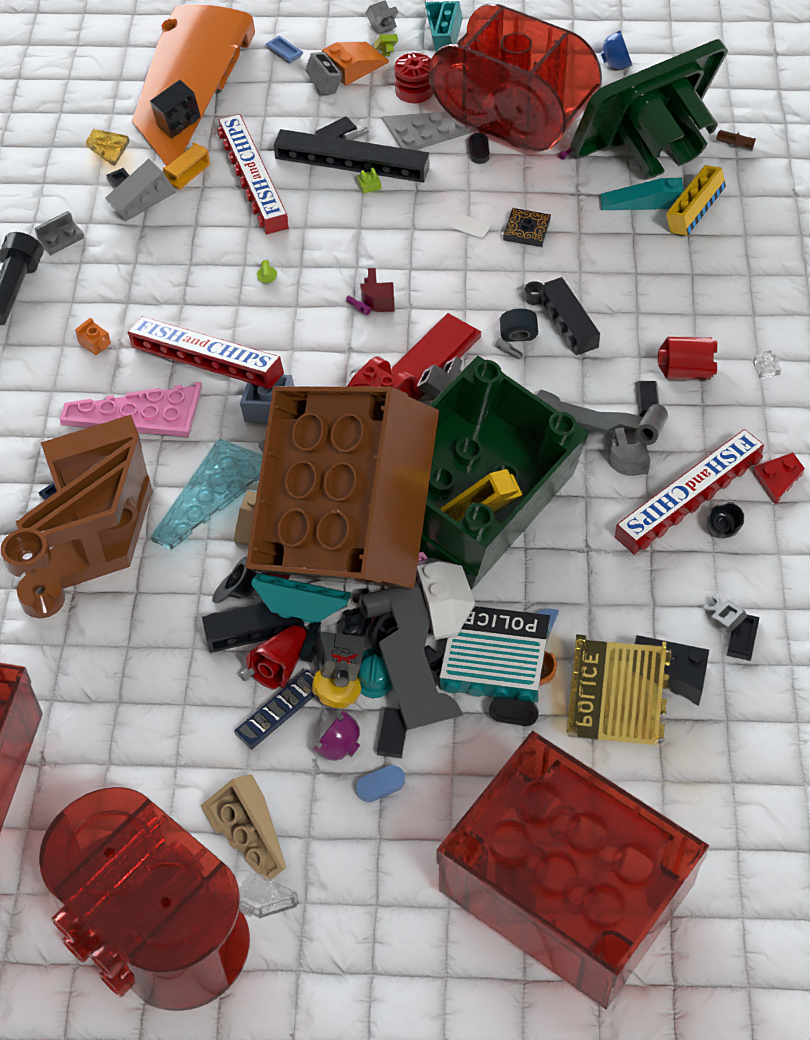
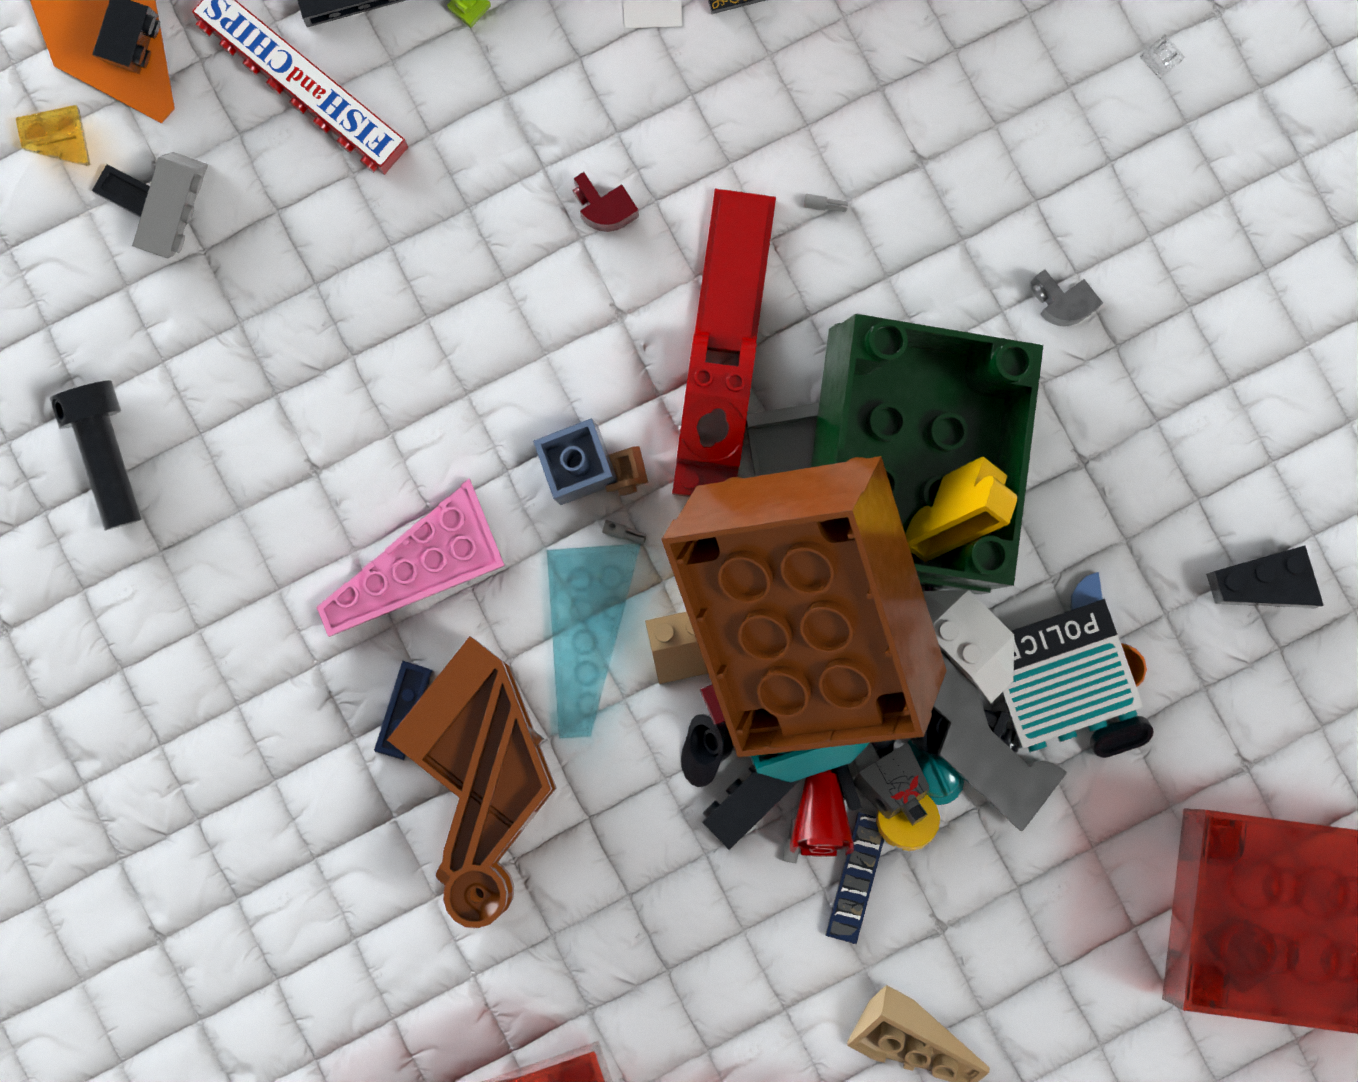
camera: 35 degrees left, 30 degrees up
flat silver bracket [35,211,85,256] -> none
orange brick [75,318,111,356] -> none
brick [128,316,284,389] -> none
light orange window [163,142,210,190] -> none
lime plate [257,260,277,283] -> none
magenta cylinder [313,710,360,761] -> none
magenta pin [345,295,371,315] -> none
medium blue tile [356,765,405,802] -> none
black tile [377,707,407,759] -> none
flat silver brick [417,356,463,398] -> none
black wheel [499,308,539,342] -> none
black hinge [524,277,600,356] -> none
dark grey door [536,390,668,445] -> none
clear yellow panel [566,634,671,746] -> none
brick [615,429,764,555] -> none
black tile [635,381,660,417] -> none
red cylinder [657,336,718,380] -> none
plate [703,595,747,632] -> none
black hair [707,502,744,538] -> none
black tile [726,614,760,661] -> none
red wing [753,452,805,504] -> none

